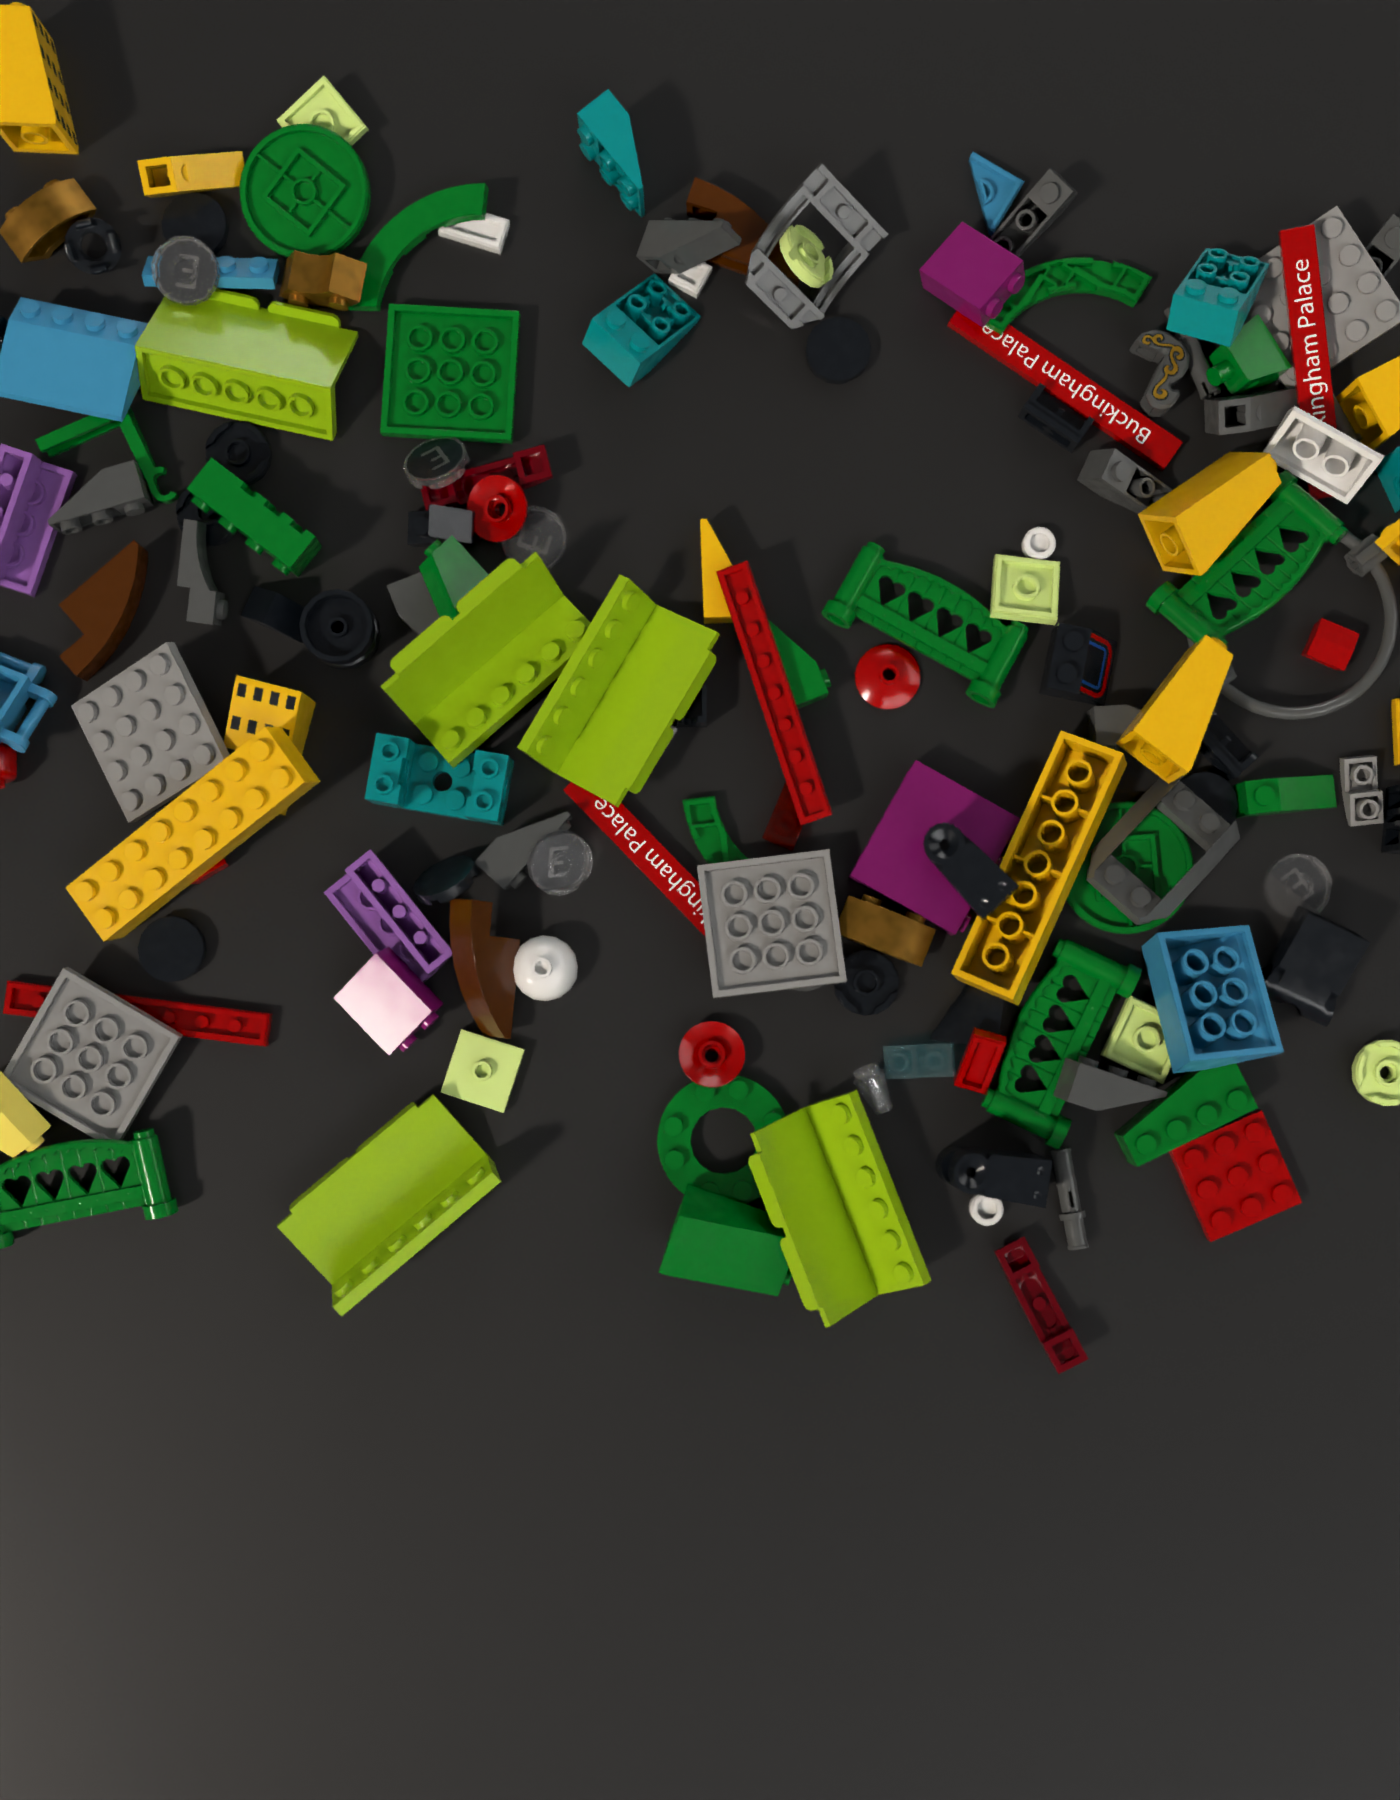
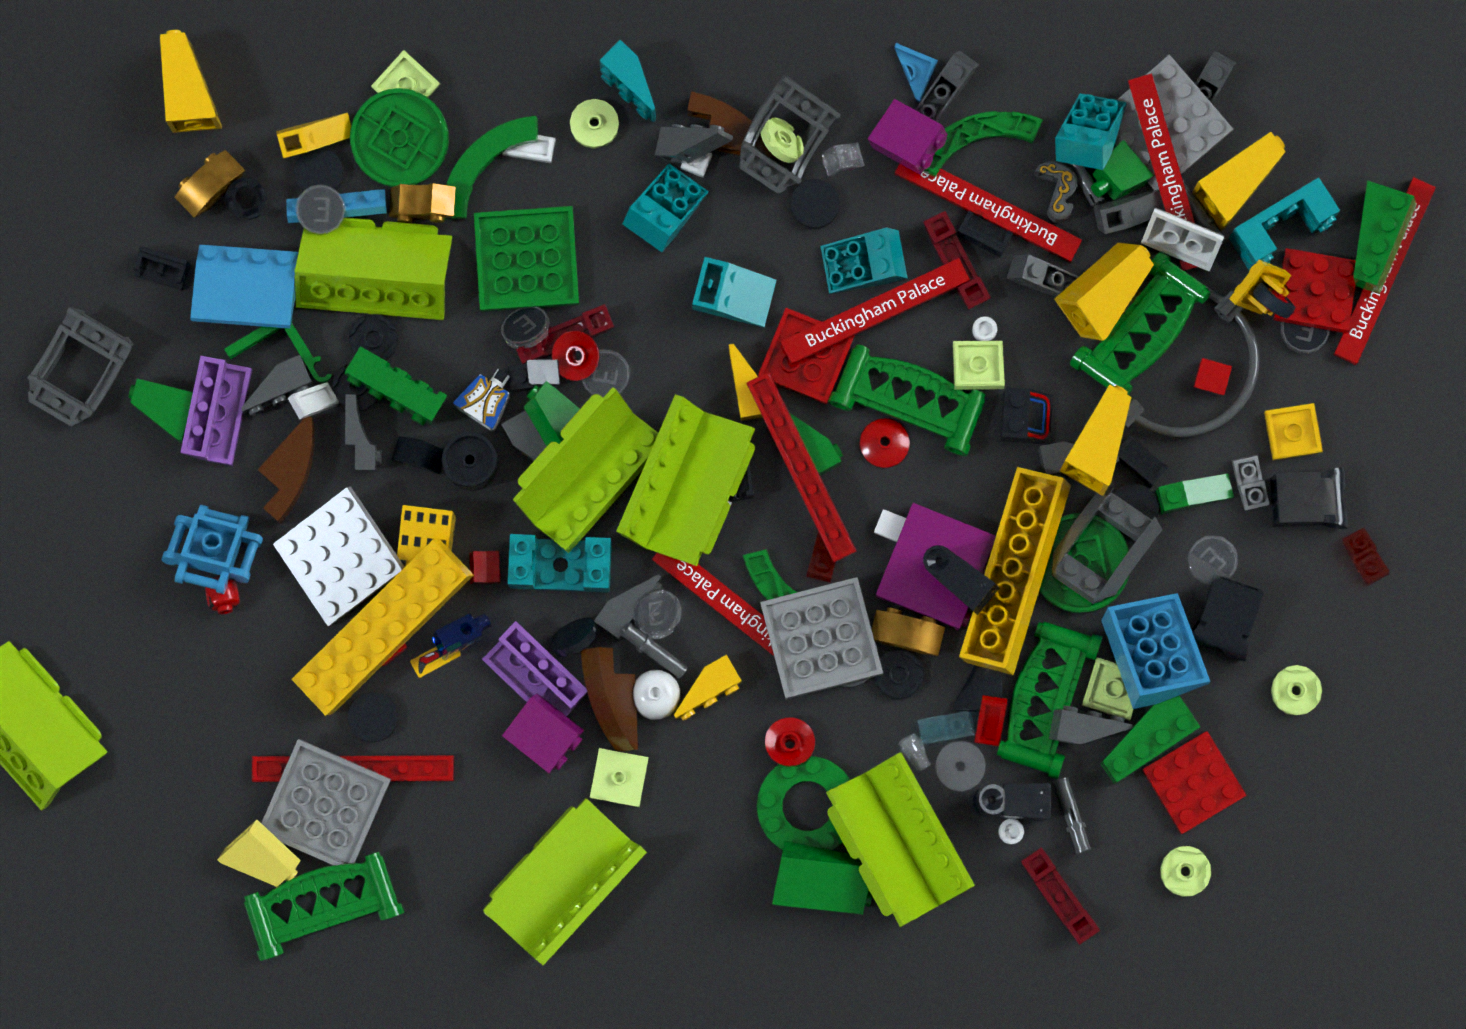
camera: 10 degrees left, 5 degrees down
none -> white tile [288,382,339,419]
none -> yellow sticker [410,638,461,678]
none -> clear blue torso [432,613,491,661]
none -> torso [453,369,510,433]
none -> red piece [469,551,501,584]
none -> yellowish green plate [570,99,619,149]
none -> dark grey pin [620,622,688,679]
none -> yellow slope [674,655,741,721]
none -> teal slope [692,257,777,328]
none -> red plate [758,308,855,405]
none -> red tile [781,258,970,365]
none -> teal slope [820,227,908,294]
none -> clear bracket [822,142,865,176]
none -> white tile [874,509,906,542]
none -> dark red slope [923,211,991,310]
none -> clear plate [935,741,985,792]
none -> yellowish green plate [1160,846,1211,897]

